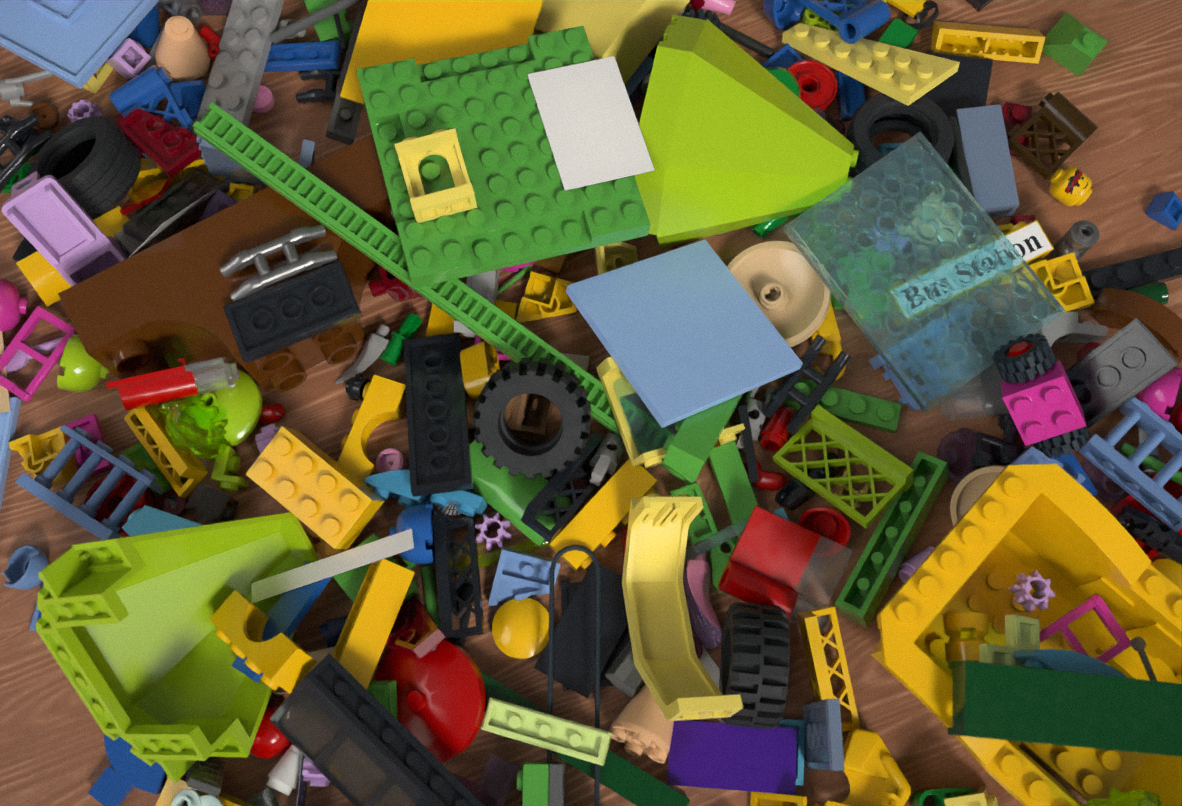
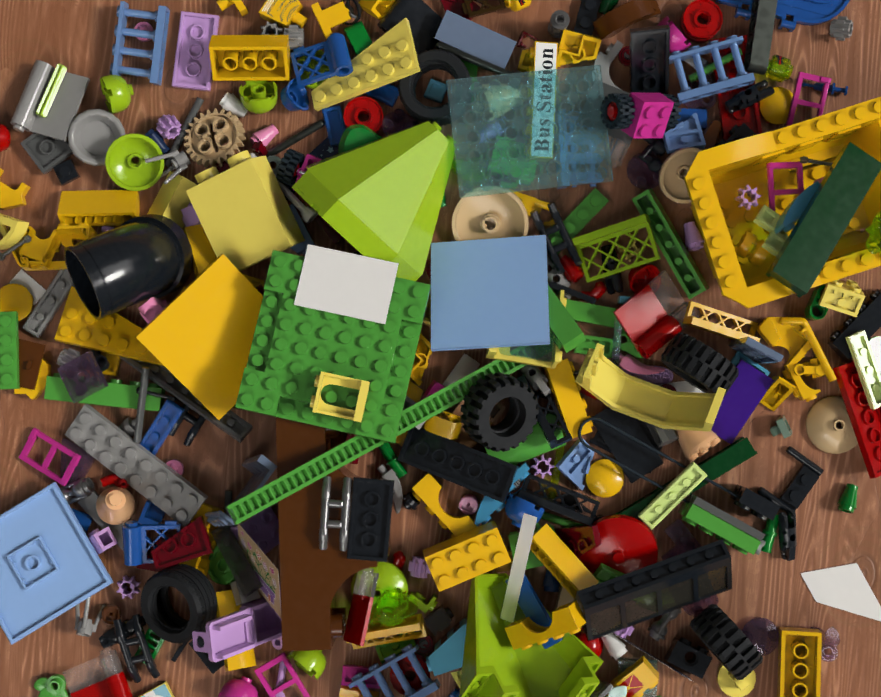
camera: 60 degrees left, 15 degrees up
red piece [120,176,175,216] -> none

